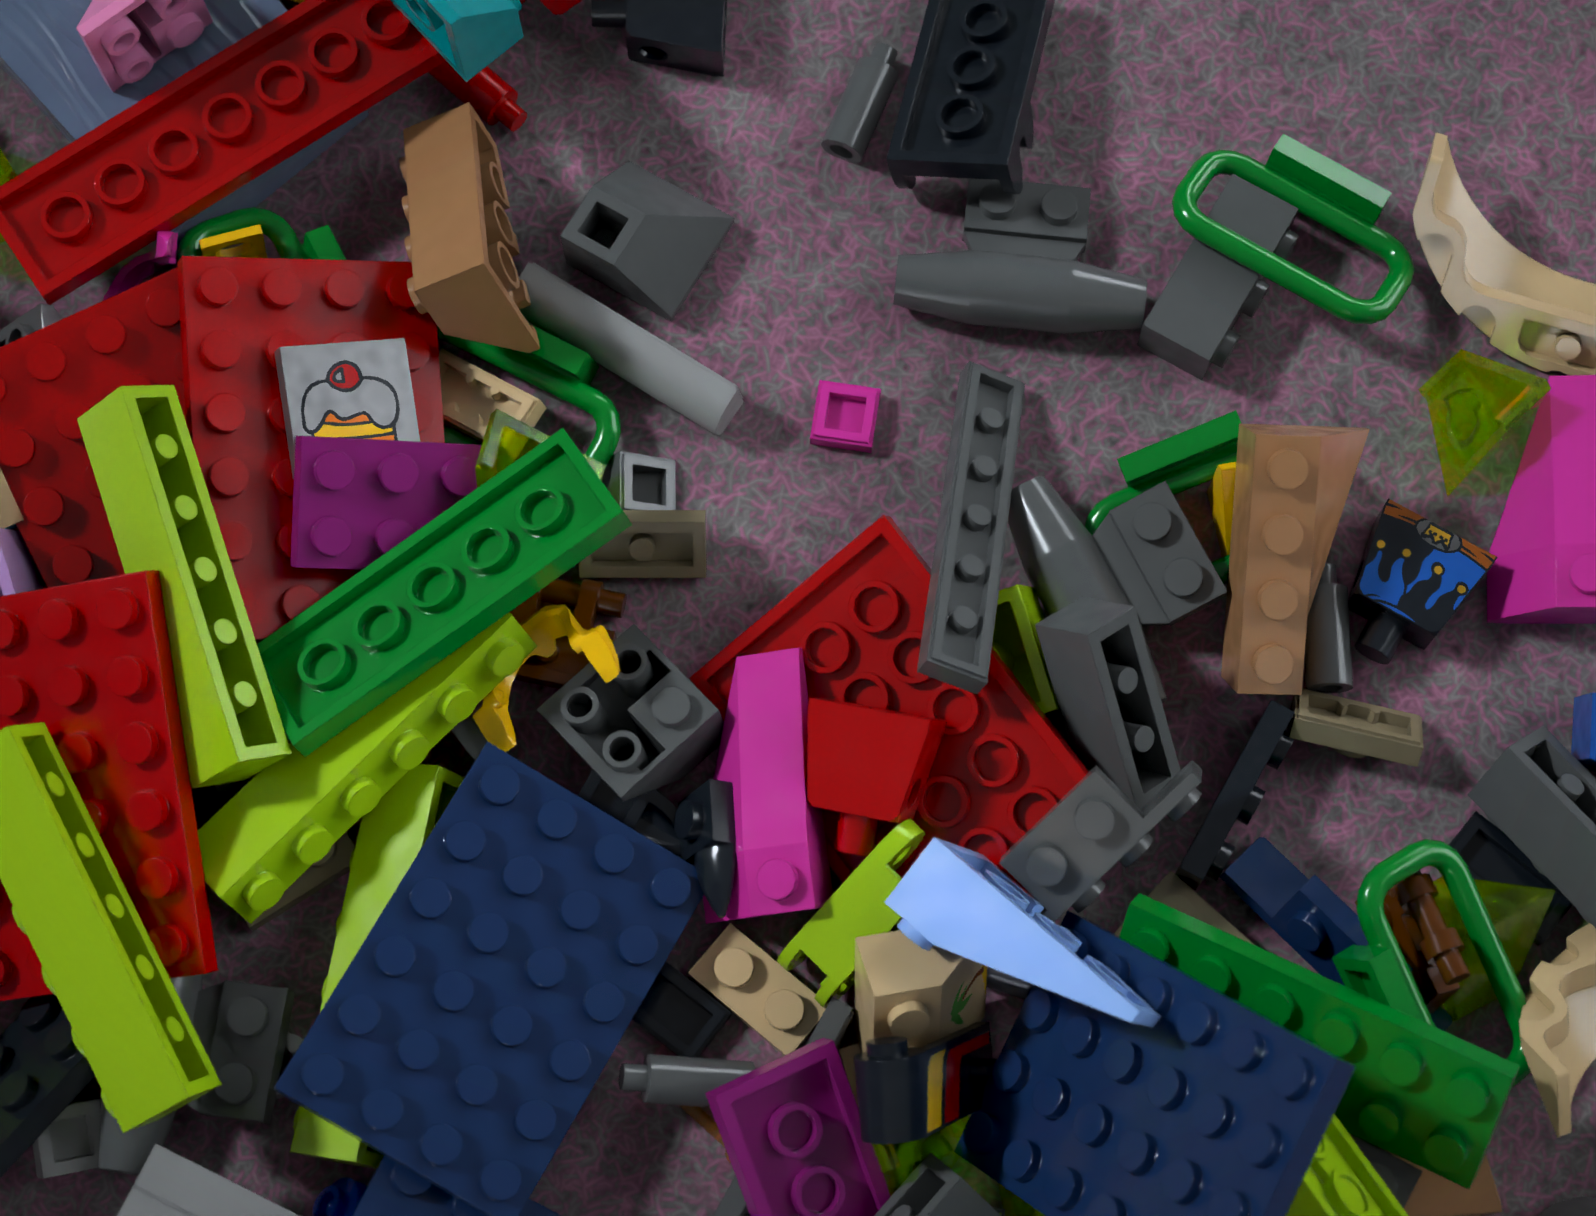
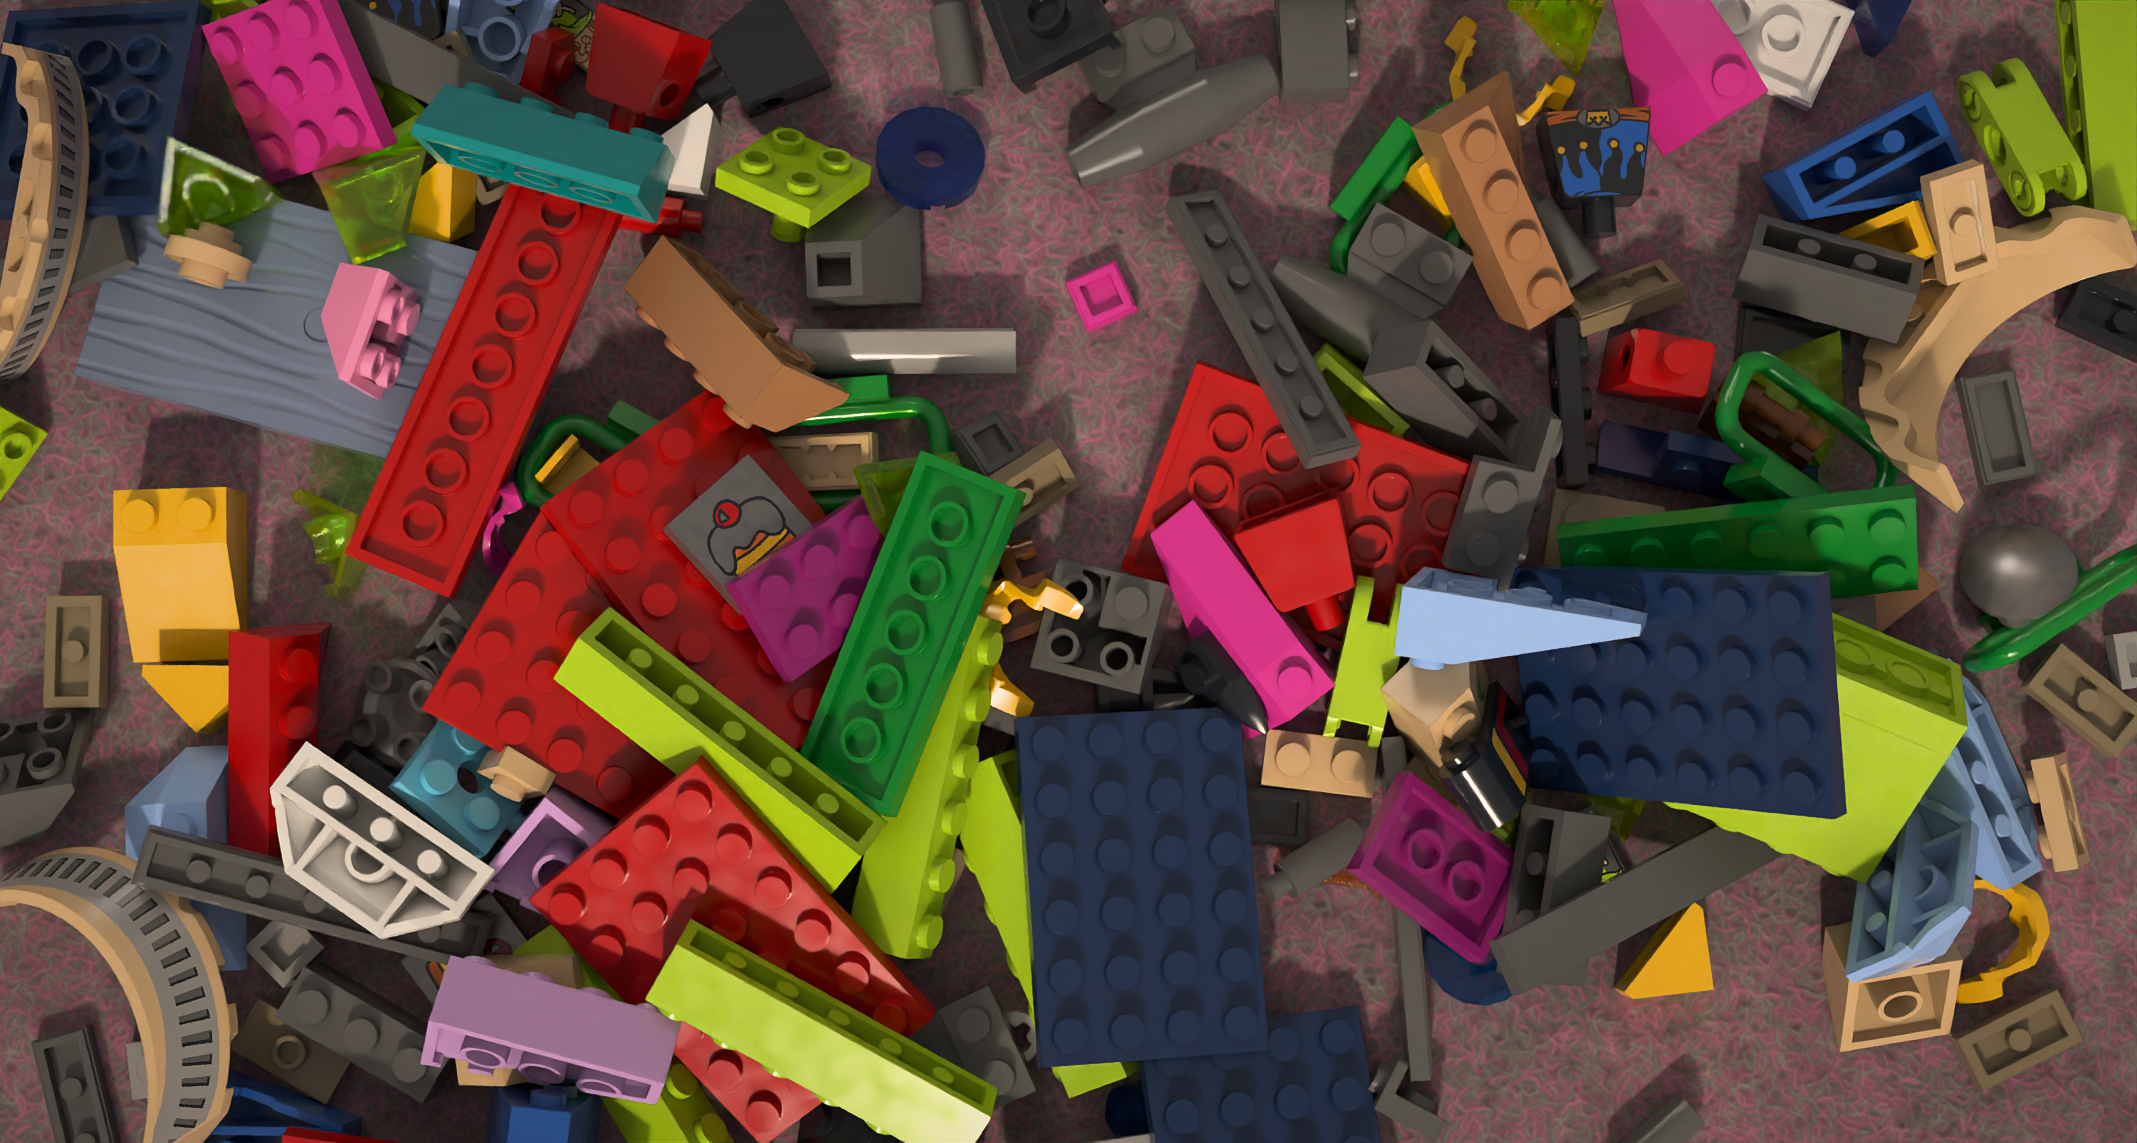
camera: 35 degrees left, 10 degrees up
none -> white slope [661,103,720,200]
none -> lime plate [715,126,872,243]
none -> clear blue tile [875,106,985,210]
none -> yellow helmet [1444,16,1575,127]
none -> red torso [1596,328,1716,415]

